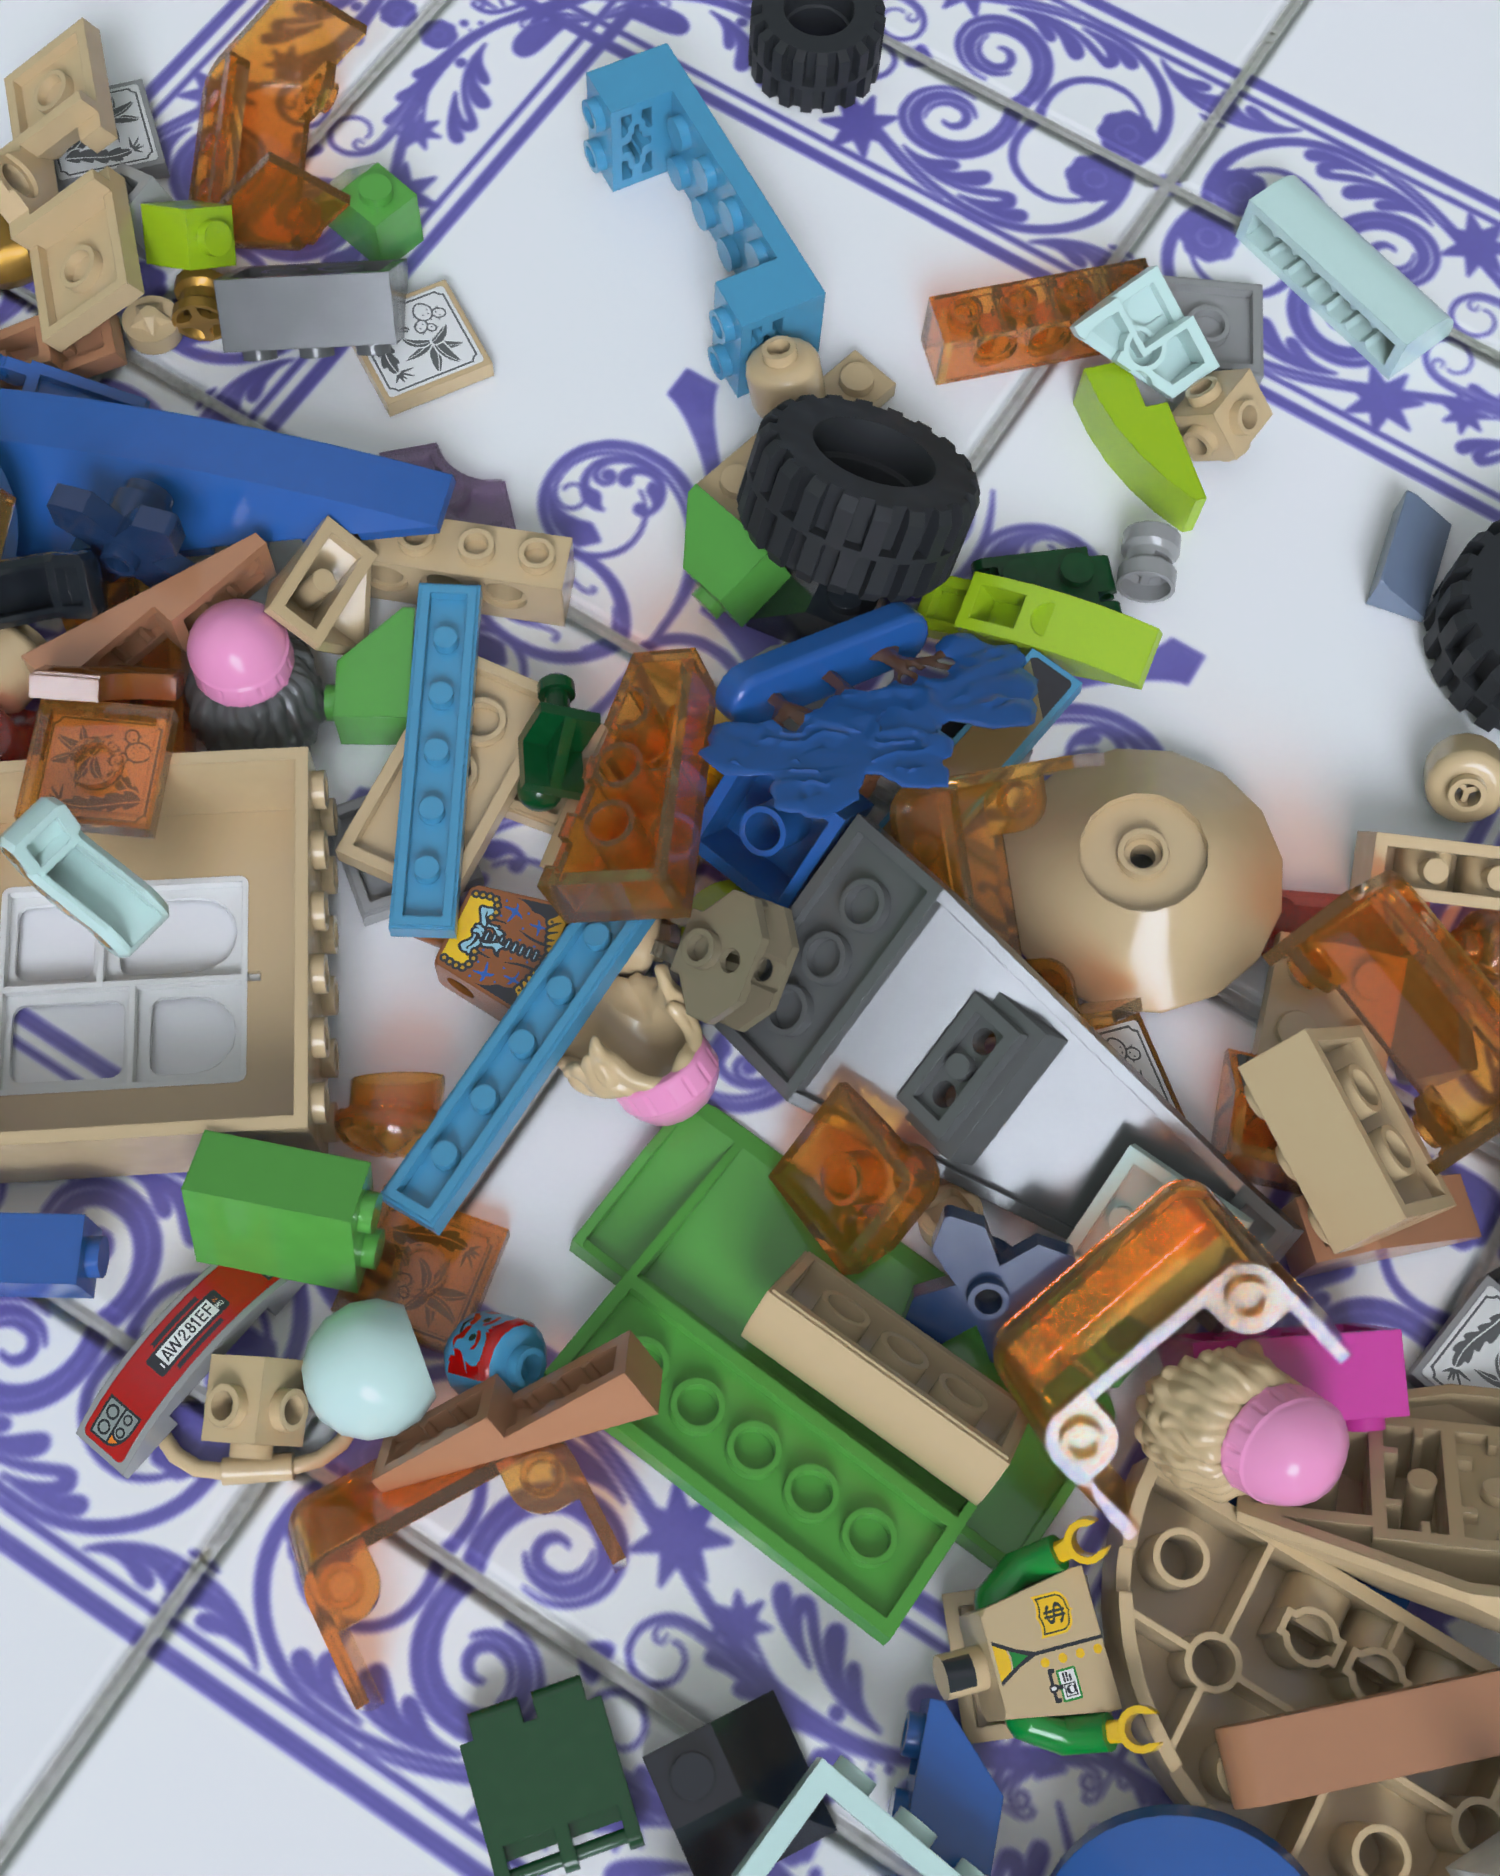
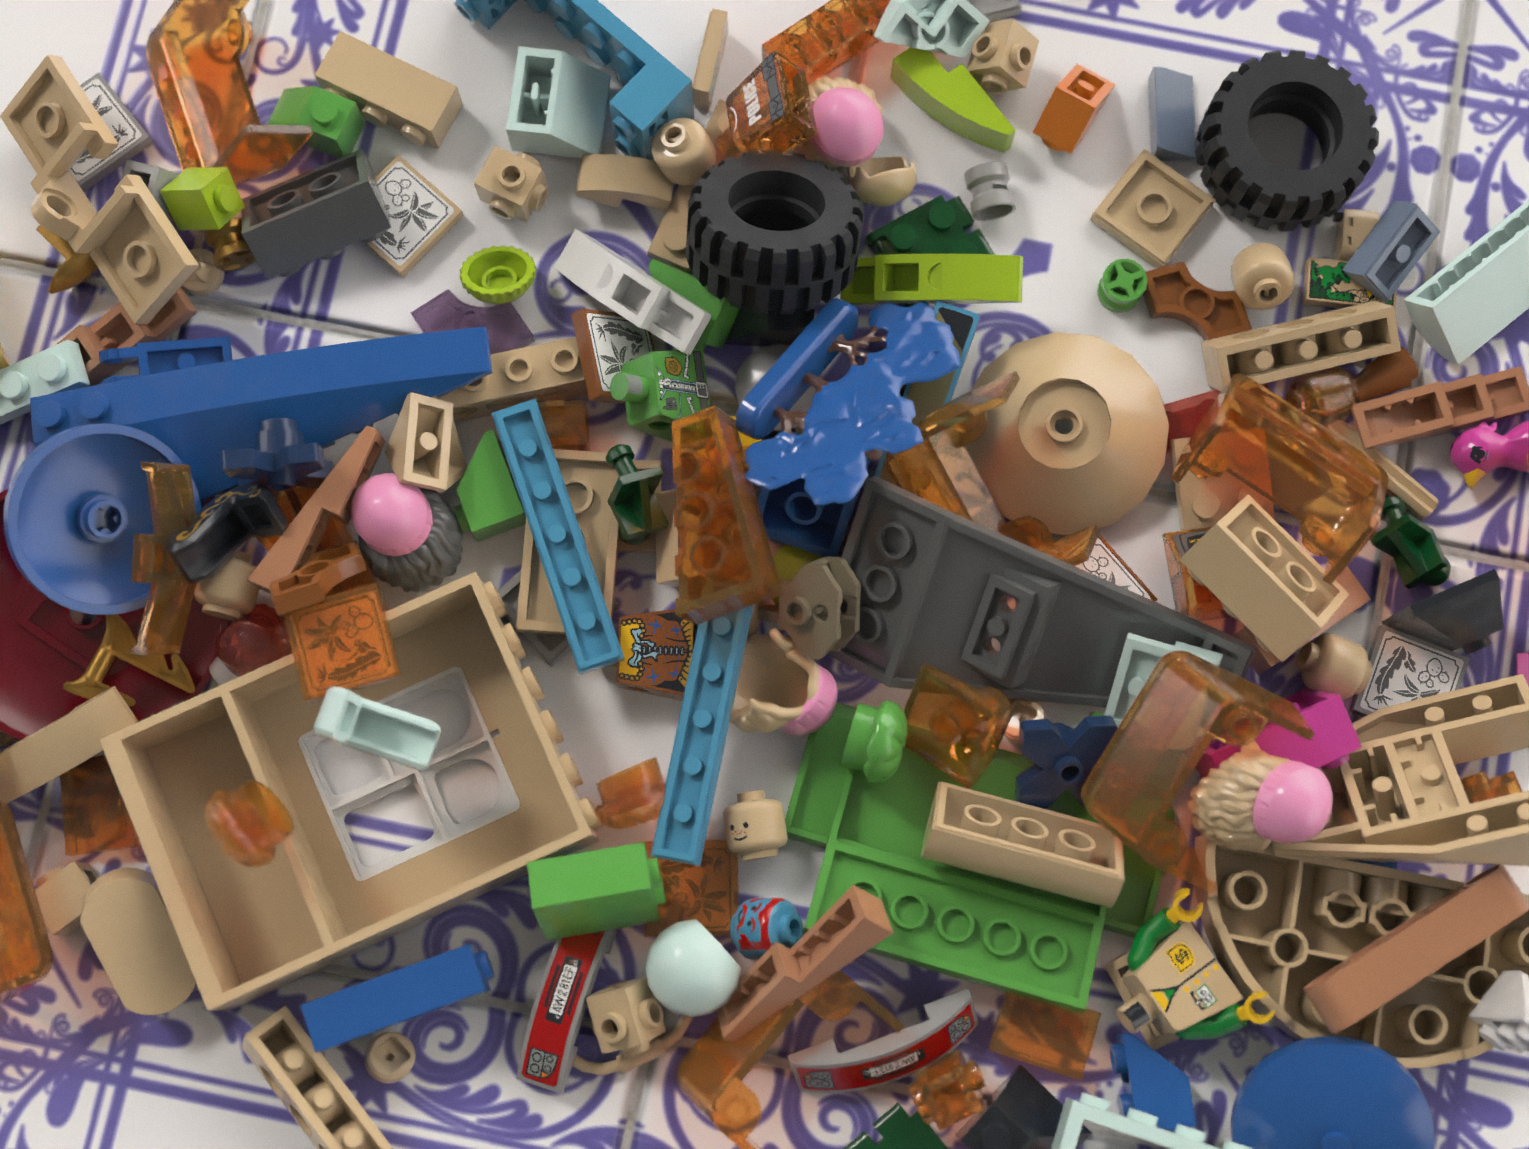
camera: 15 degrees left, 10 degrees up
none -> tan brick [315,31,463,149]
none -> lime hat [459,245,536,305]
none -> tan brick [474,146,549,222]
none -> light aqua slope [506,46,611,158]
none -> clear orange brick [537,399,590,451]
none -> white slope [554,228,712,355]
none -> tile [571,308,655,403]
none -> tan slope [576,154,673,211]
none -> bright green torso [610,349,714,445]
none -> tan tile [692,9,728,111]
none -> clear orange torso [716,50,817,157]
none -> tan head [723,790,788,861]
none -> bright pink hair [785,75,884,167]
none -> slope [787,988,979,1093]
none -> bright green piece [841,700,908,783]
none -> tan hair [847,157,917,207]
none -> clear orange brick [909,1048,987,1131]
none -> clear orange plate [987,992,1102,1081]
none -> orange slope [1032,64,1115,154]
none -> tan tile [1090,149,1215,268]
none -> bright green wheel [1097,258,1148,313]
none -> dark orange tile [1143,262,1252,341]
none -> tan head [1297,633,1372,700]

